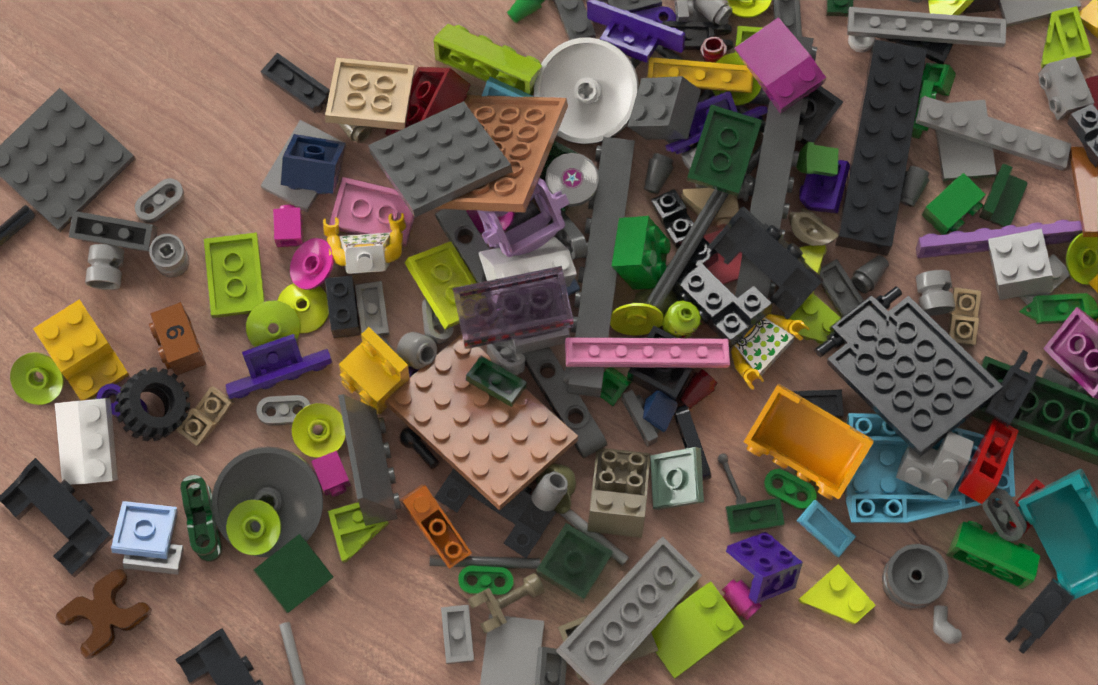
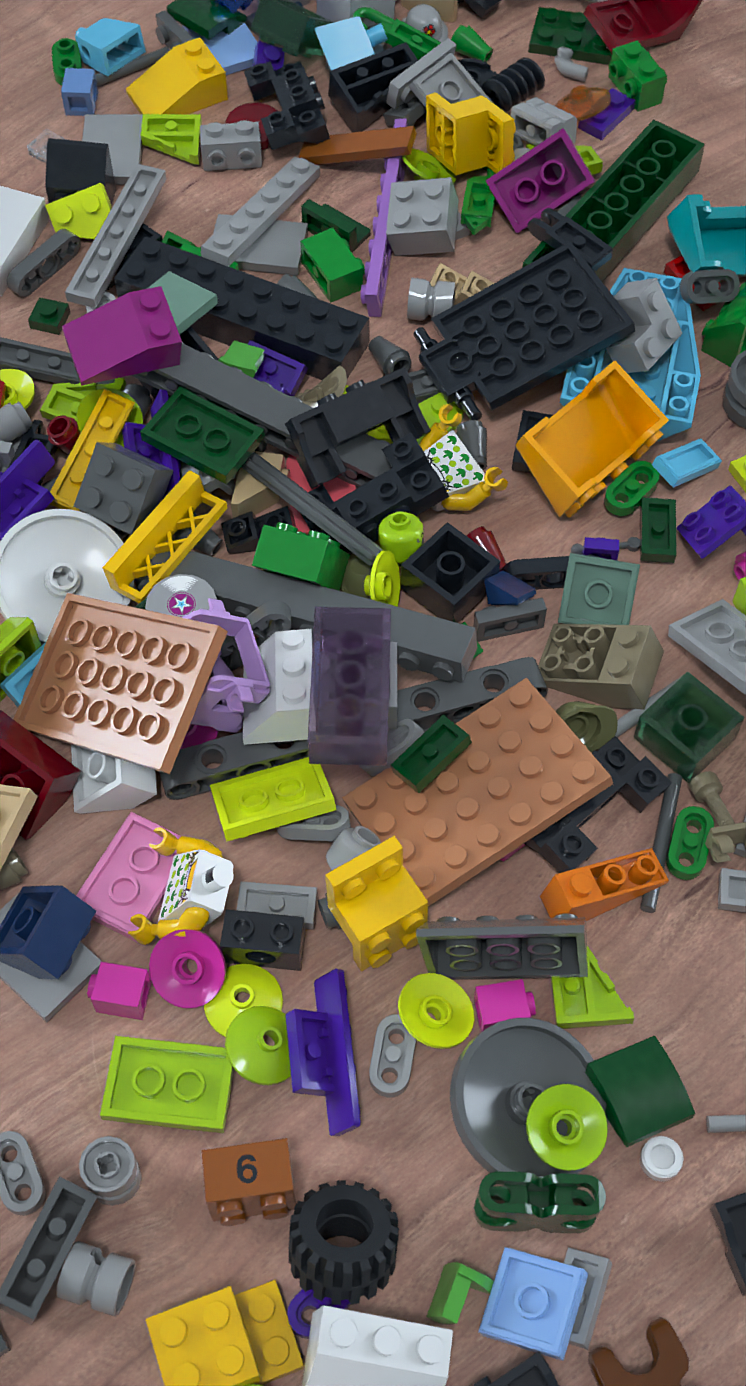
camera: 75 degrees left, 15 degrees down
tan slope [177,386,235,446] -> none
dark grey plate [368,101,513,217] -> none
black bar [399,427,439,469] -> none
light grey brick [531,472,568,511] -> none
bright pink tile [565,338,730,368] -> none
red slope [958,419,1018,504] -> none
none -> yellow fence [102,470,228,606]
none -> sand green tile [147,271,218,335]
none -> bright green tile [426,1262,494,1324]
none -> dark grey cone [456,420,487,470]
none -> dark purple plate [582,537,619,560]
none -> white tile [640,1136,683,1181]

